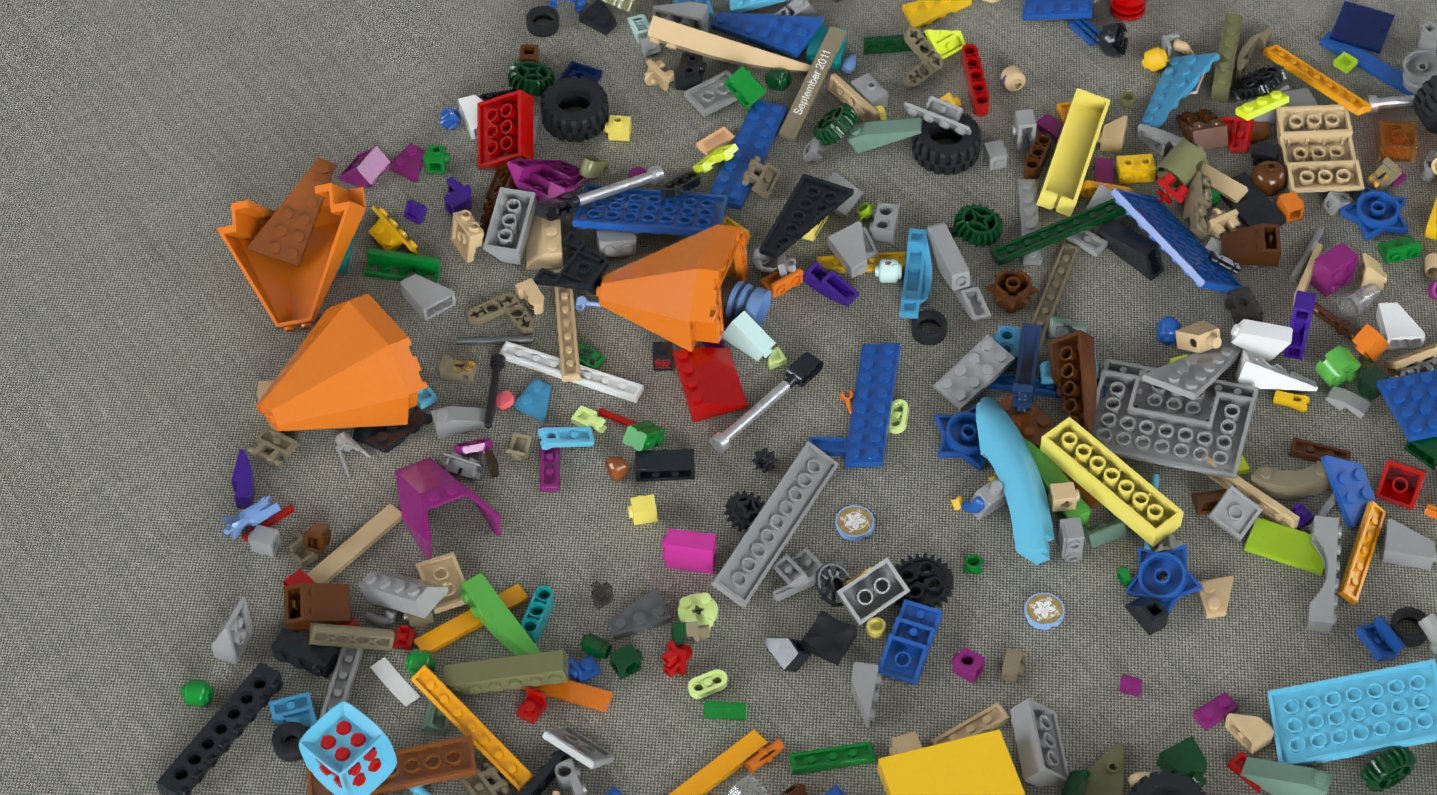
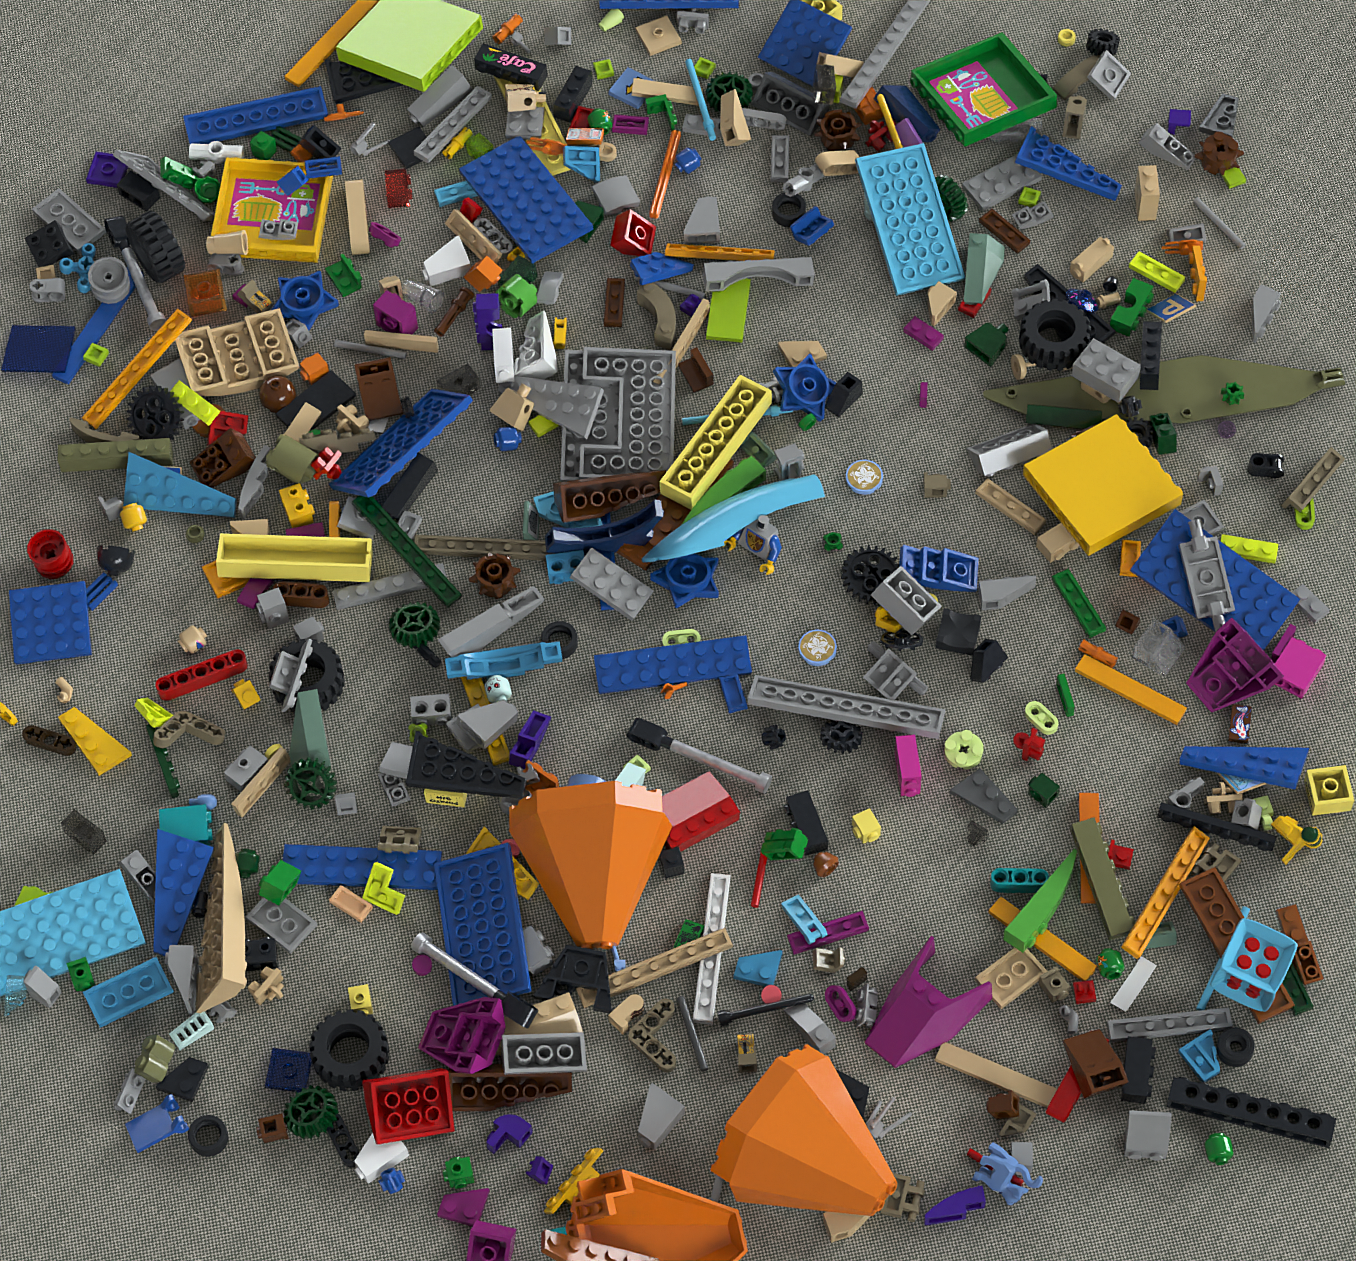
camera: 105 degrees left, 10 degrees up
dark tan fence [309,623,395,651] -> none
light grey slope [358,571,449,618] -> none
green fence [364,248,441,283] -> none
tan plate [450,209,484,263] -> none
light grey tile [542,725,615,769] -> none
blue bracket [568,655,601,683] -> none
yellowish green plate [571,405,607,433] -> none
olive piece [579,155,610,179] -> none
dark green brick [580,633,612,659] -> none
black beam [661,172,701,198] -> none
hips [671,621,710,646] -> none
dark tan tile [779,26,847,142] -> none
magenta brick [952,647,985,684] -> none
tan brick [1049,482,1080,512] -> none
tan arm [1172,39,1195,56] -> none
light grey plate [1208,485,1263,541] -> none
black brick [1251,141,1280,166] -> none

